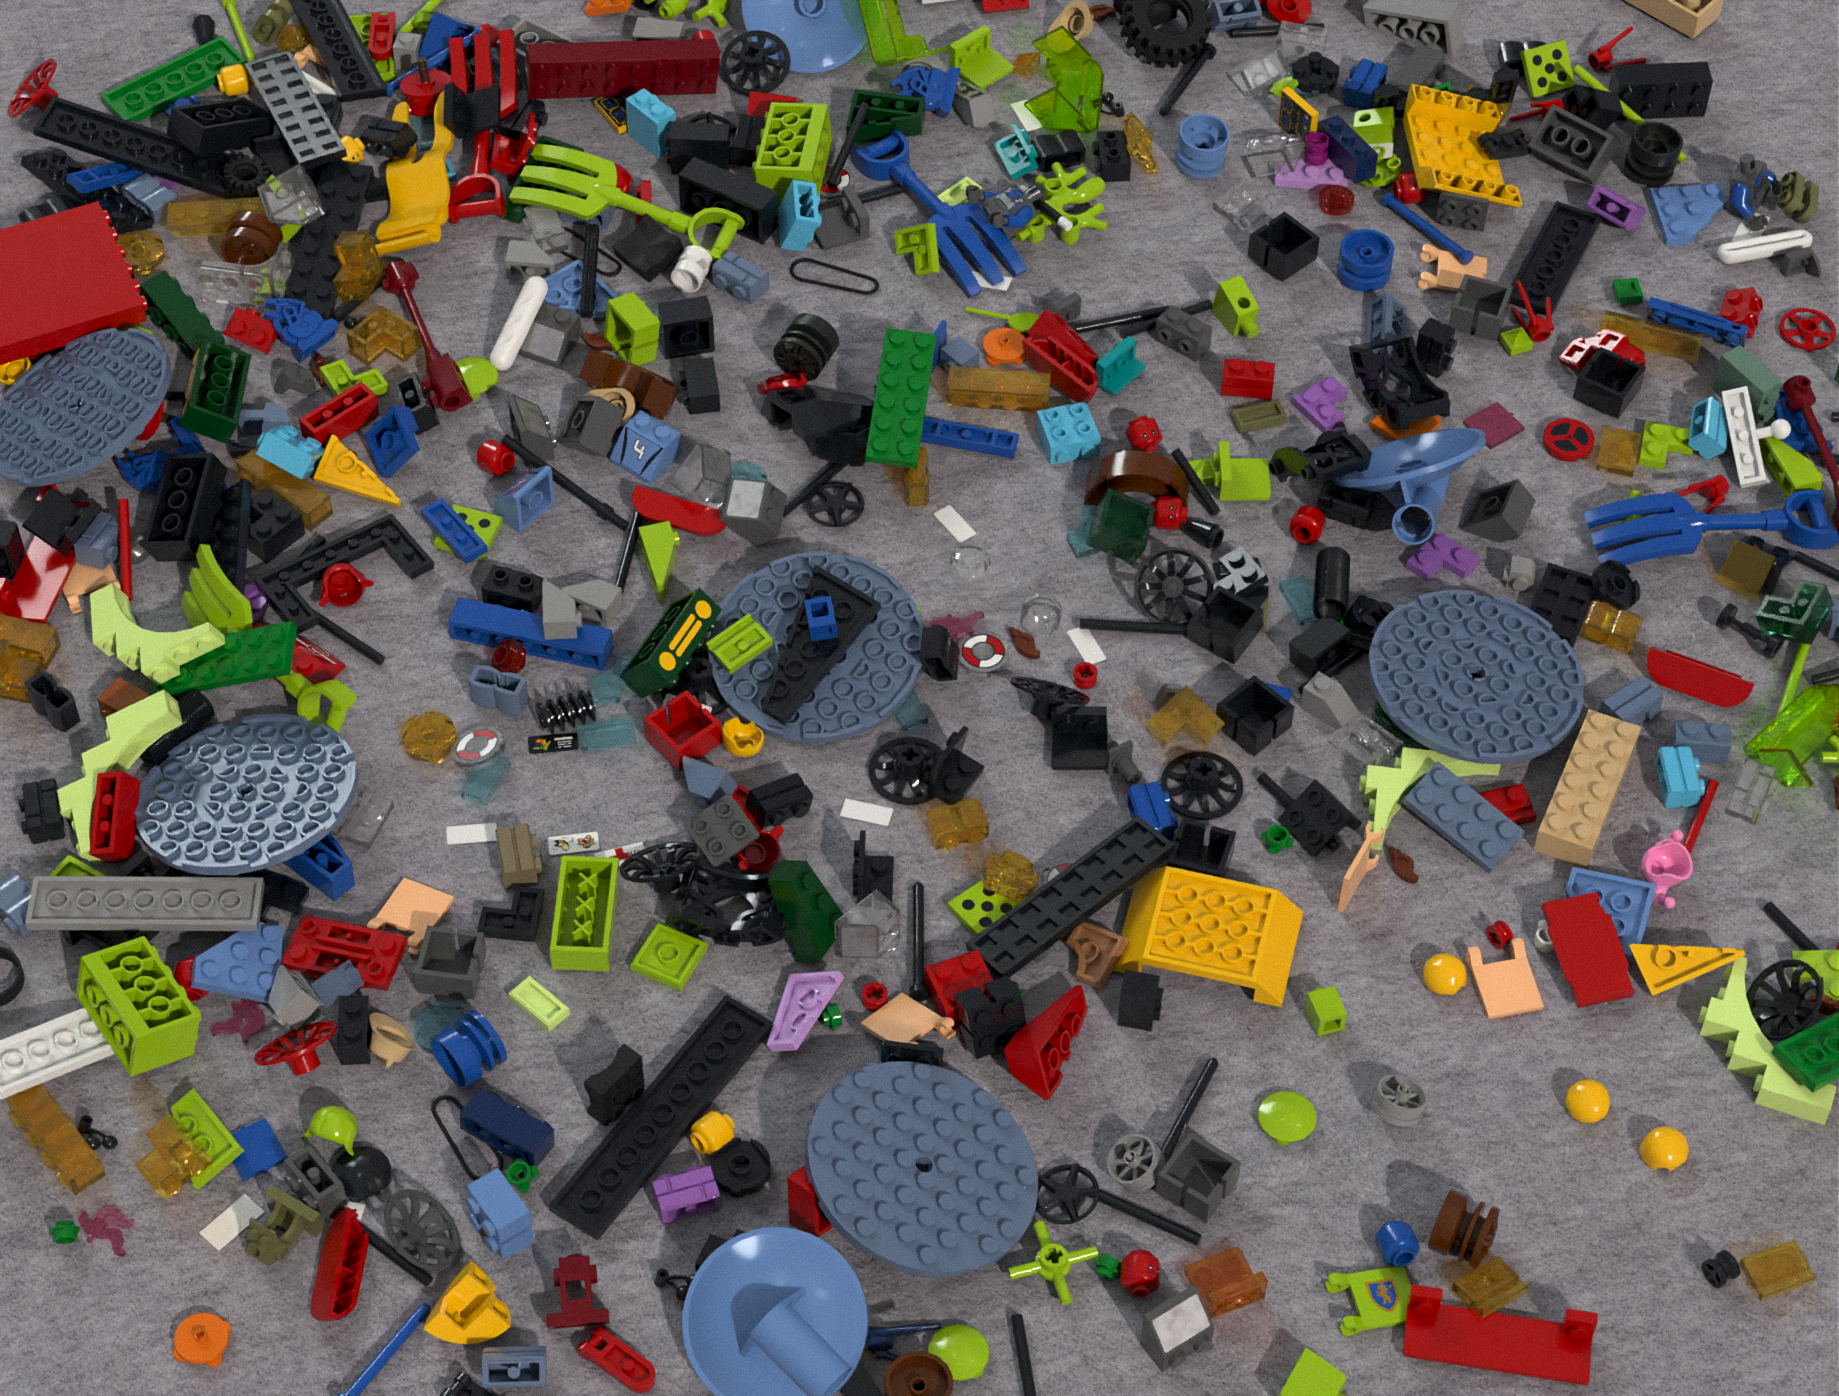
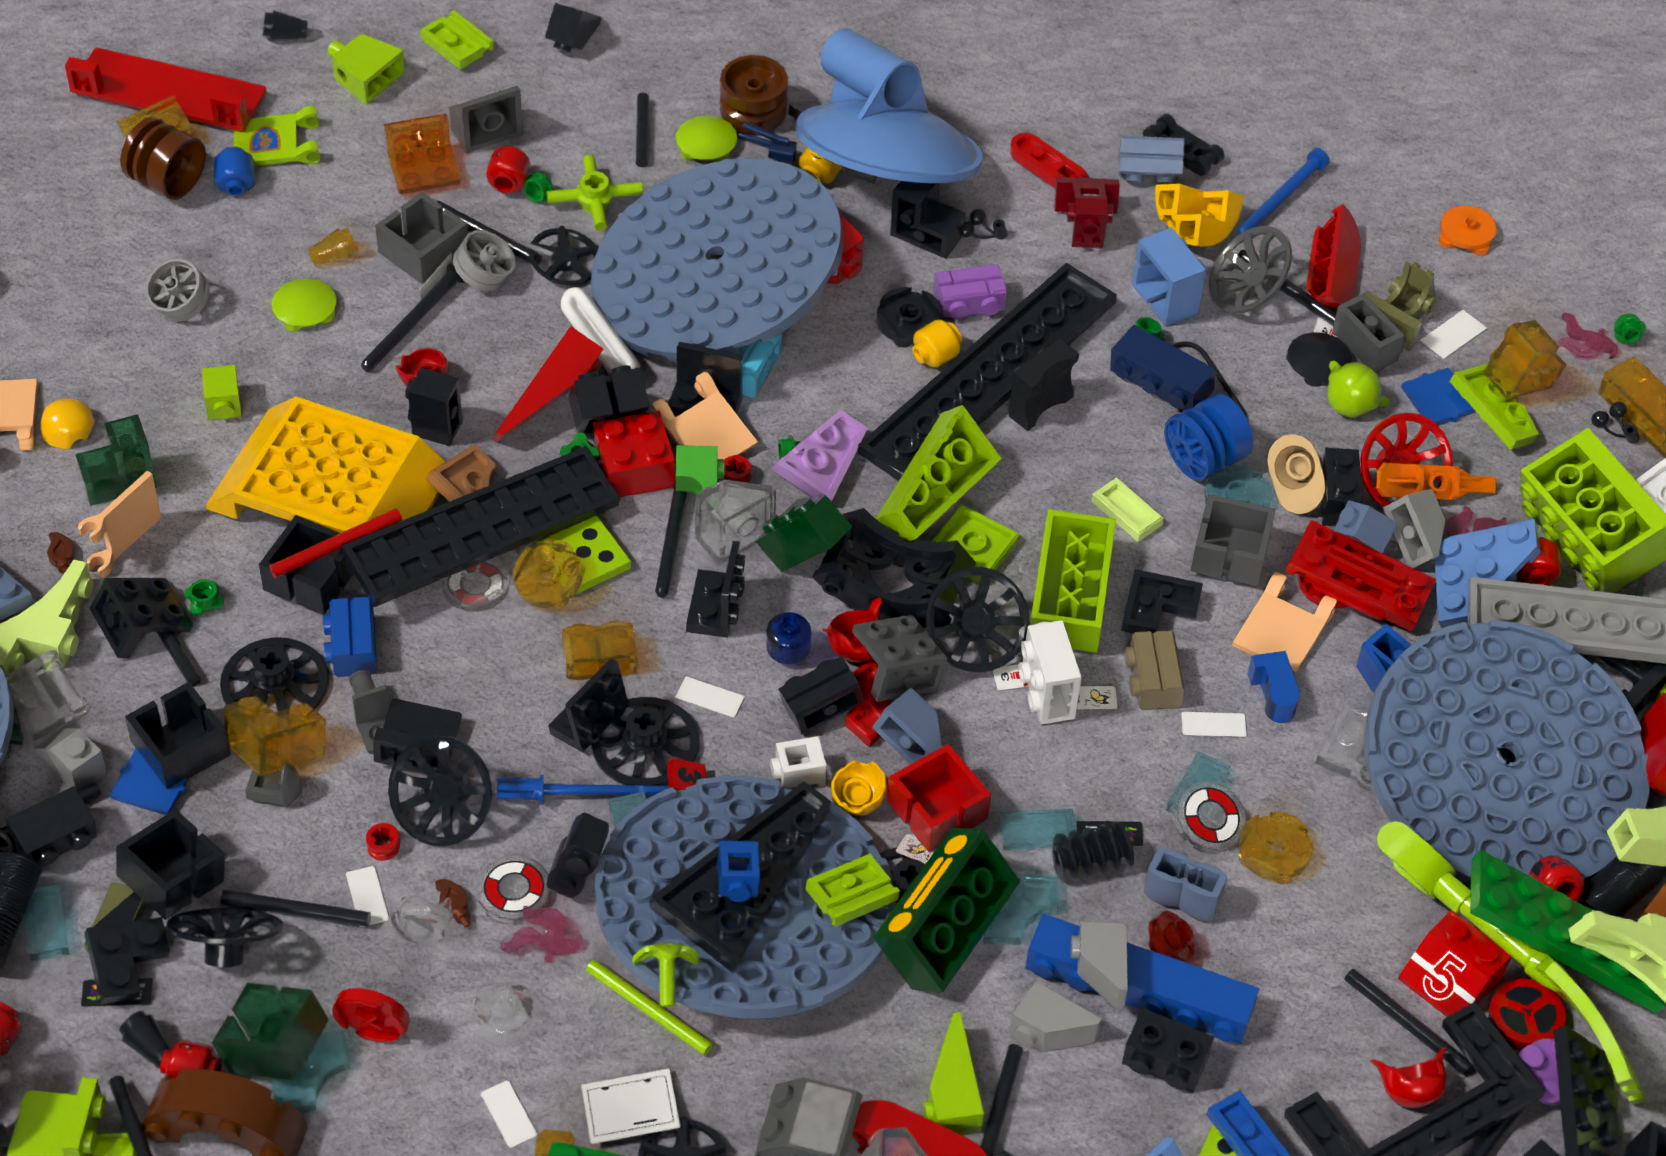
camera: 175 degrees left, 0 degrees up
none -> clear green brick [75,414,157,506]
none -> red piece [269,508,402,578]
none -> clear yellow cone [307,228,358,266]
none -> red tile [332,988,410,1042]
none -> red hair [396,348,449,387]
none -> blue piece [497,775,669,804]
none -> white piece [561,287,640,375]
none -> white sticker [581,1068,680,1144]
none -> lime plant [632,943,700,1007]
none -> red tile [667,758,706,790]
none -> bright green brick [676,445,724,507]
none -> clear blue head [766,612,812,665]
none -> white brick [770,736,826,788]
none -> lime wedge [875,405,1002,542]
none -> white brick [1018,620,1082,725]
none -> blue leg [1247,651,1300,723]
none -> orange piece [1376,463,1496,500]
none -> red head [1529,855,1584,902]

